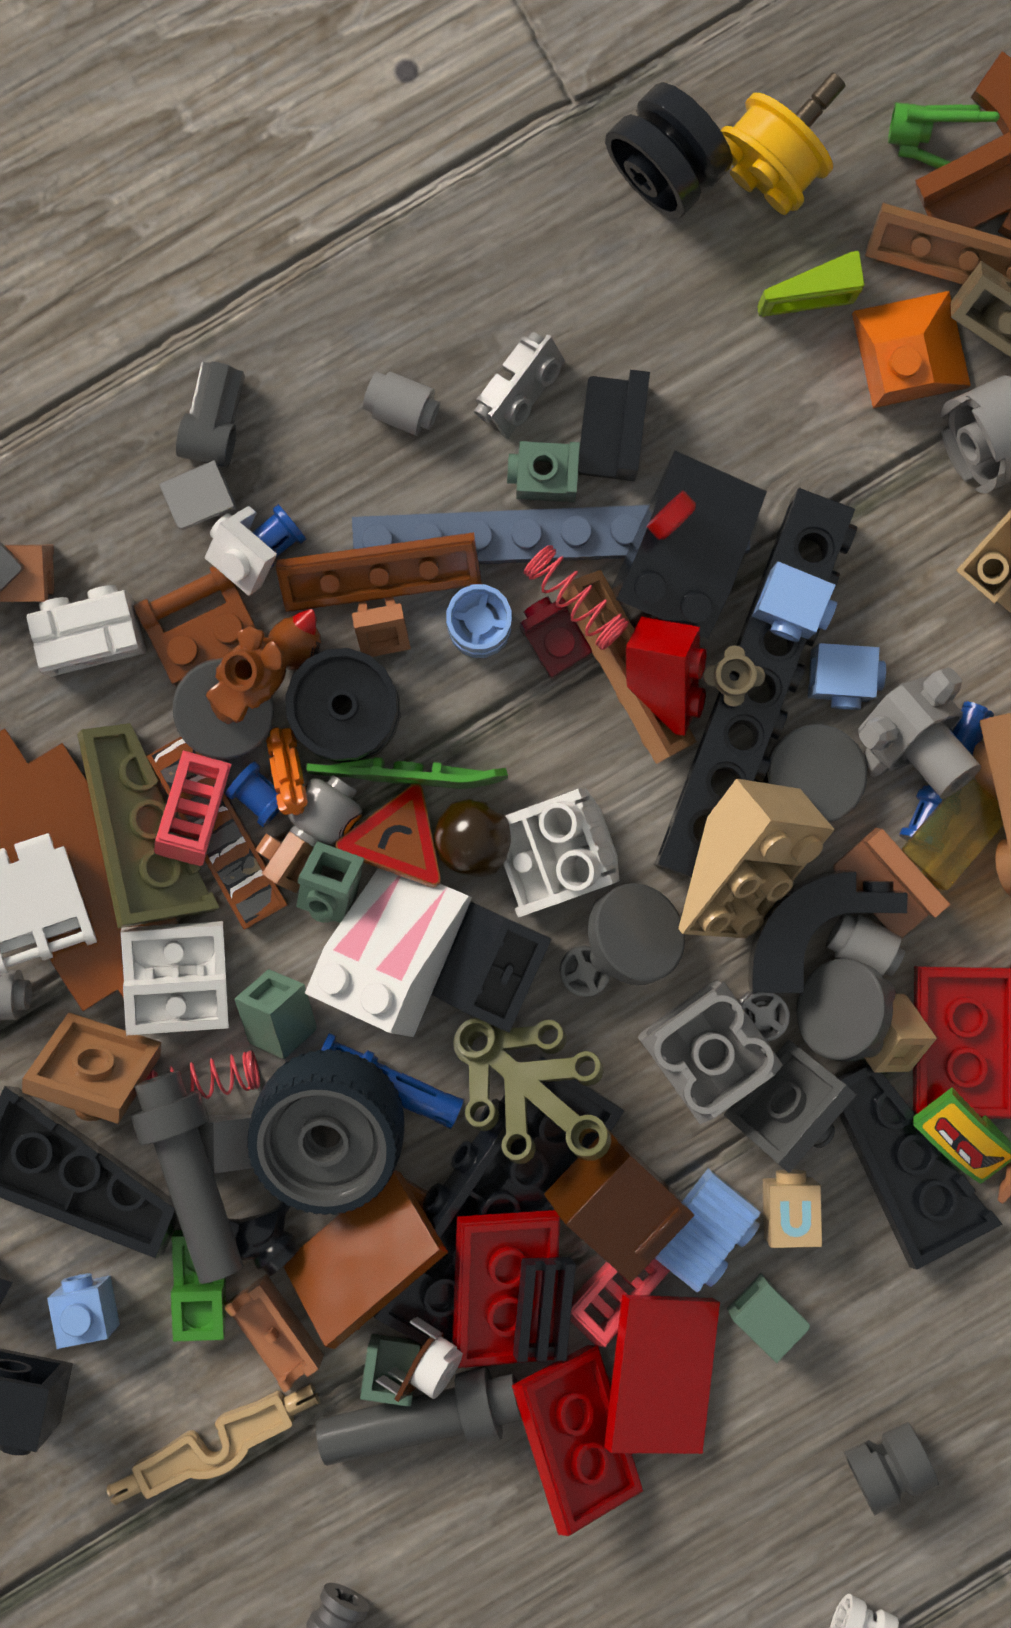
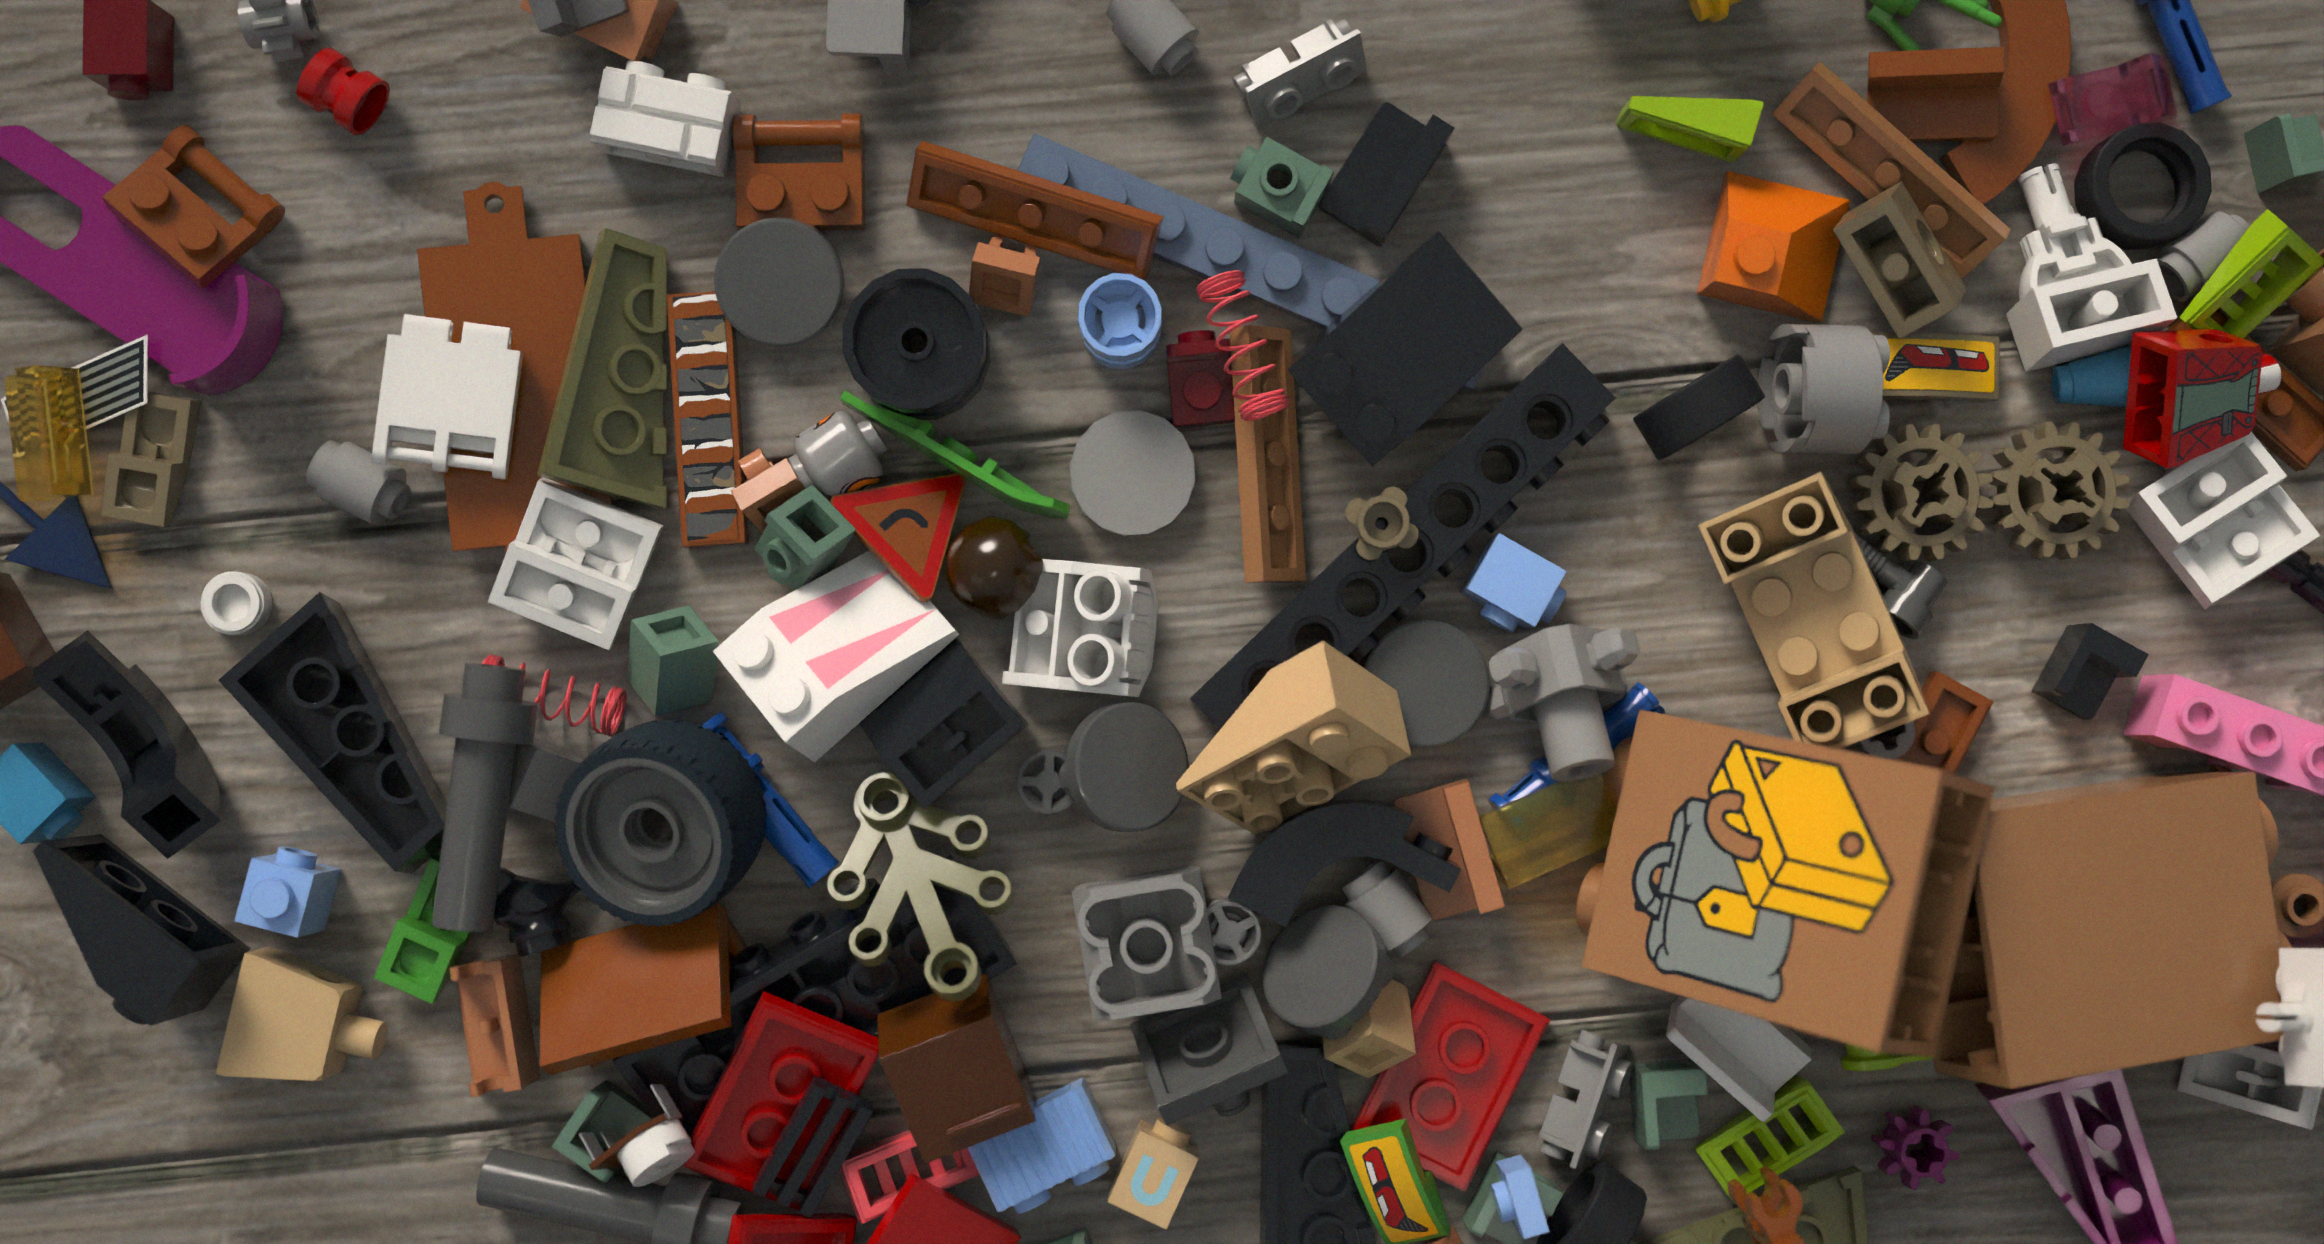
camera: 30 degrees right, 0 degrees up
medium nougat tile [22,1013,162,1124] -> none
tan piece [107,1383,320,1506] -> none
coral slope [154,750,232,866] -> none
white bracket [204,506,277,596] -> none
dark orange animal [206,609,322,724] -> none
blue bush [225,761,280,828] -> none
blue bush [252,504,306,569] -> none
orange axle [266,727,308,816] -> none
red slope [626,616,707,736] -> none
red tile [646,491,696,540] -> none
light blue brick [752,562,837,642] -> none
none -> tan torso [215,947,388,1081]
none -> light grey tile [1070,410,1195,537]
none -> black tyre [1633,355,1765,461]

